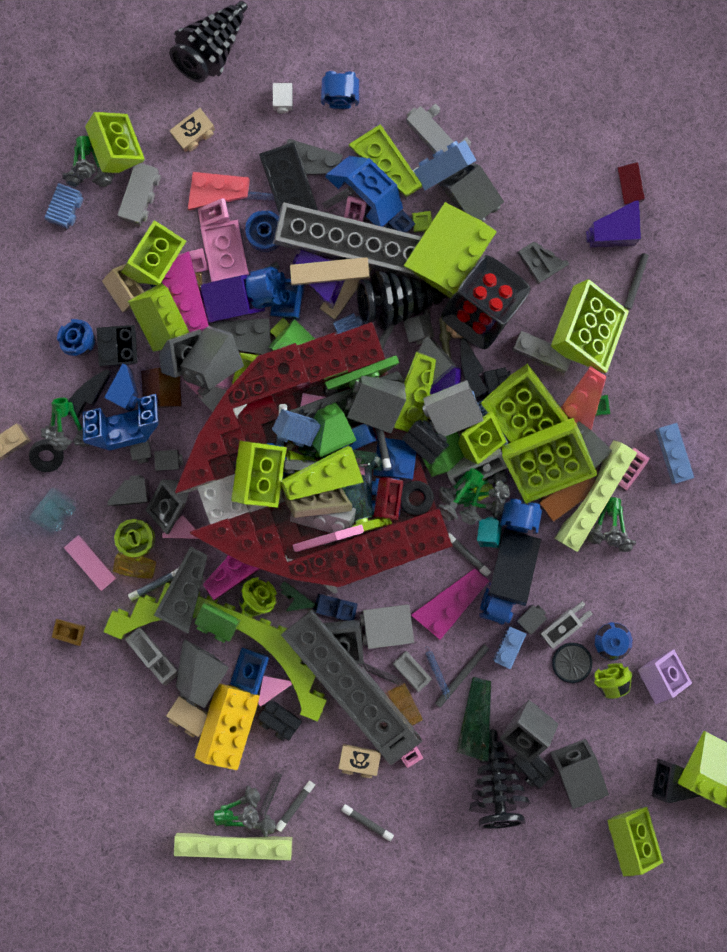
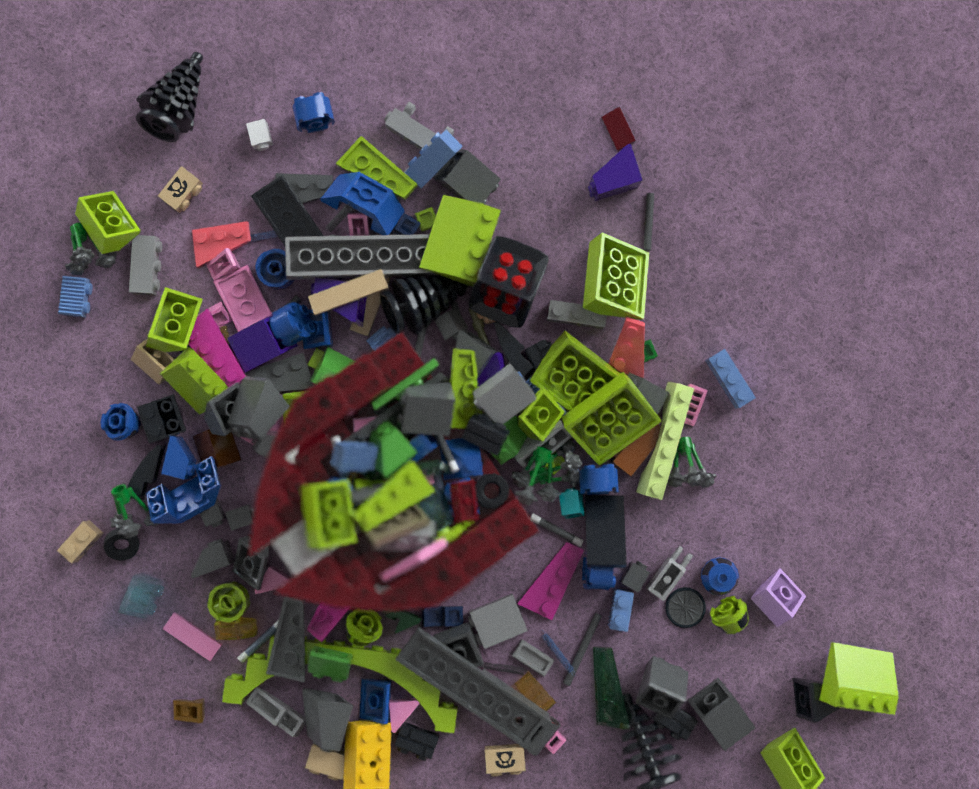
camera: 15 degrees left, 0 degrees up
dark grey wing [517,242,569,284] -> none

